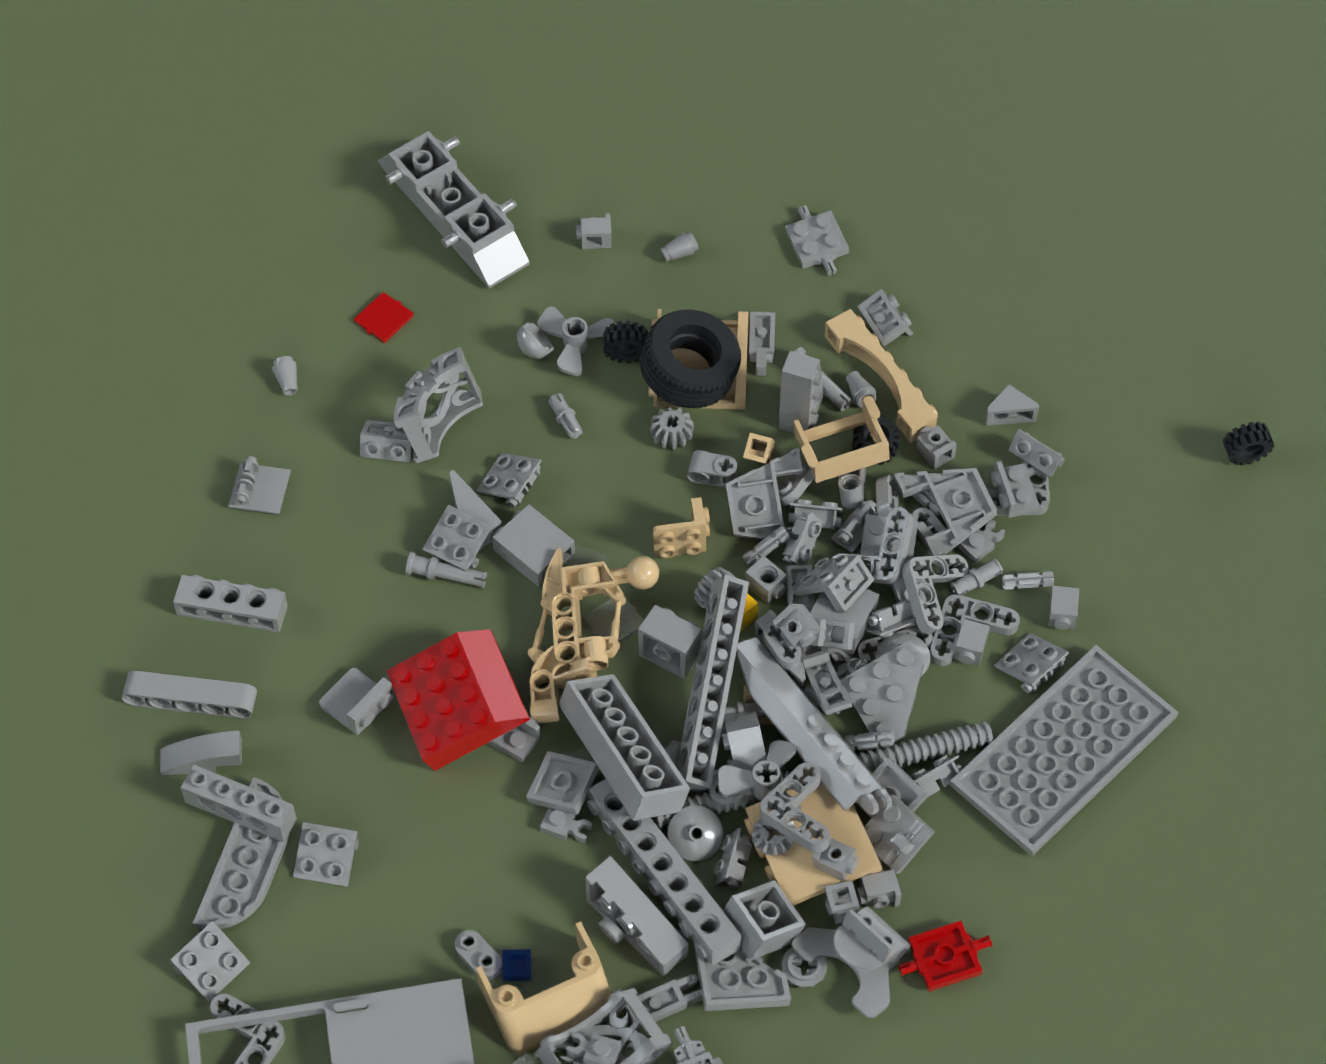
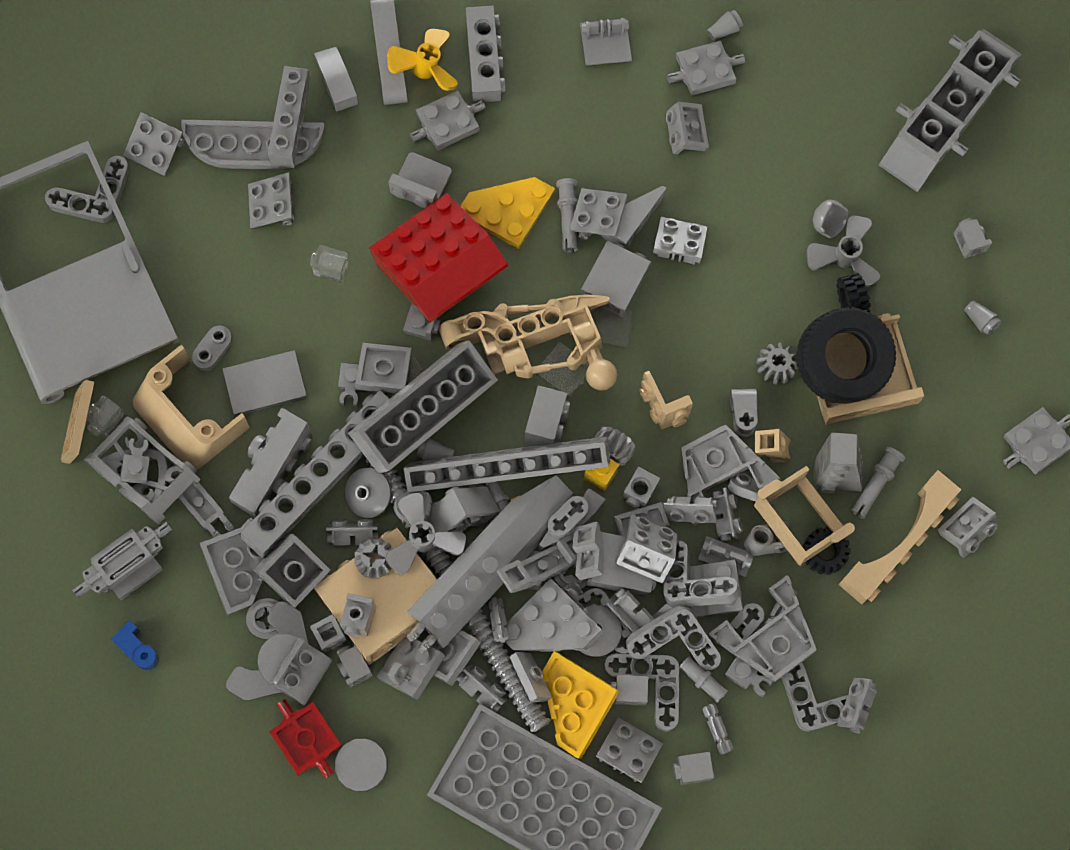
camera: 70 degrees right, 15 degrees up
red piece [354,292,414,344] -> none
light grey fence [394,347,483,463] -> none
clear blue plate [502,949,532,981] -> none
light grey axle [548,393,583,439] -> none
light grey axle [743,527,790,567] -> none
light grey hinge [749,312,775,376] -> none
light grey beam [760,762,830,853] -> none
light grey brick [772,604,822,647] -> none
light grey cone [846,371,876,408] -> none
light grey beam [876,475,898,517] -> none
light grey brick [916,425,957,469] -> none
light grey slope [985,385,1039,426] -> none
light grey bracket [991,461,1040,518] -> none
none -> light grey tile [223,350,307,417]
none -> clear brick [310,245,349,283]
none -> light grey tile [335,739,387,792]
none -> yellow piece [387,29,458,91]
none -> light grey plate [410,90,486,151]
none -> yellow plate [461,177,555,249]
none -> light grey plate [510,652,552,702]
none -> yellow plate [542,651,620,759]
none -> light grey plate [667,41,745,96]

